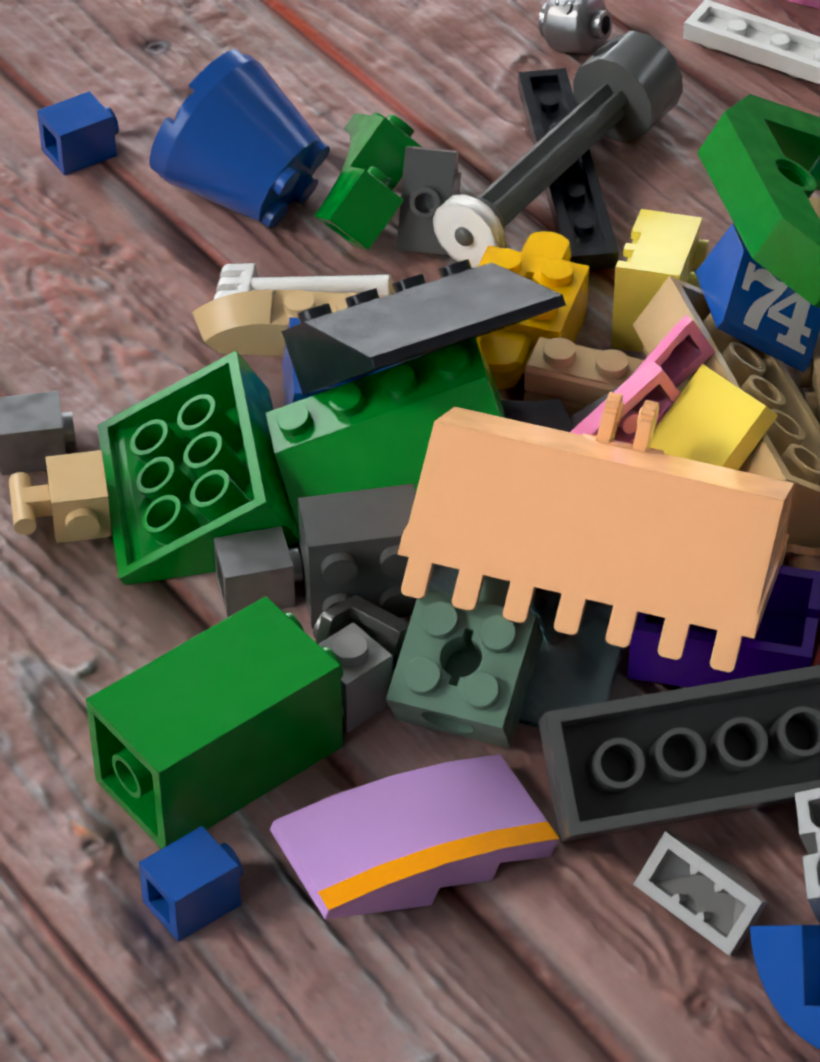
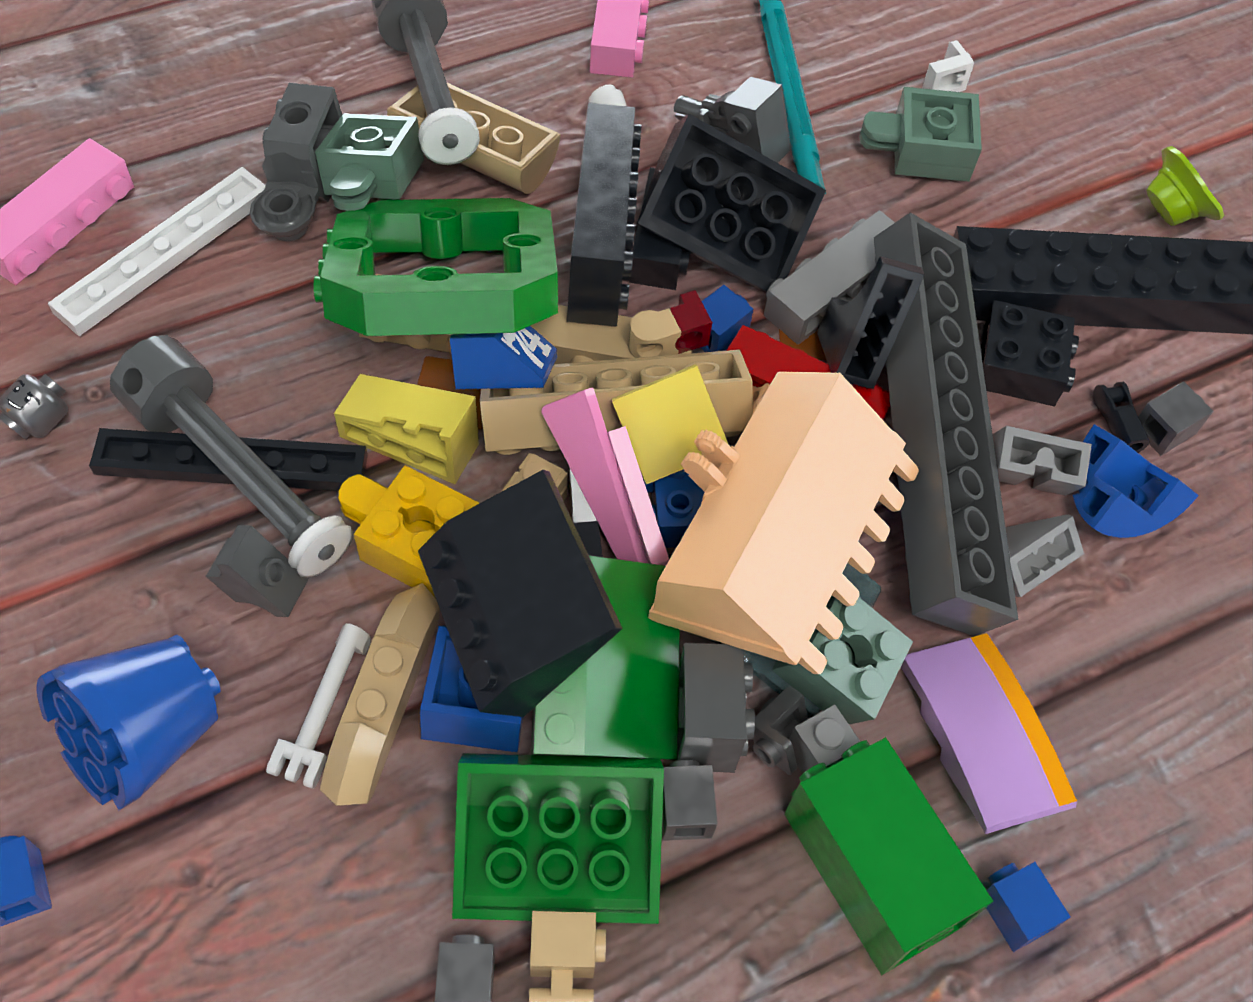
camera: 85 degrees left, 15 degrees up
green arch [315,112,422,250] -> none

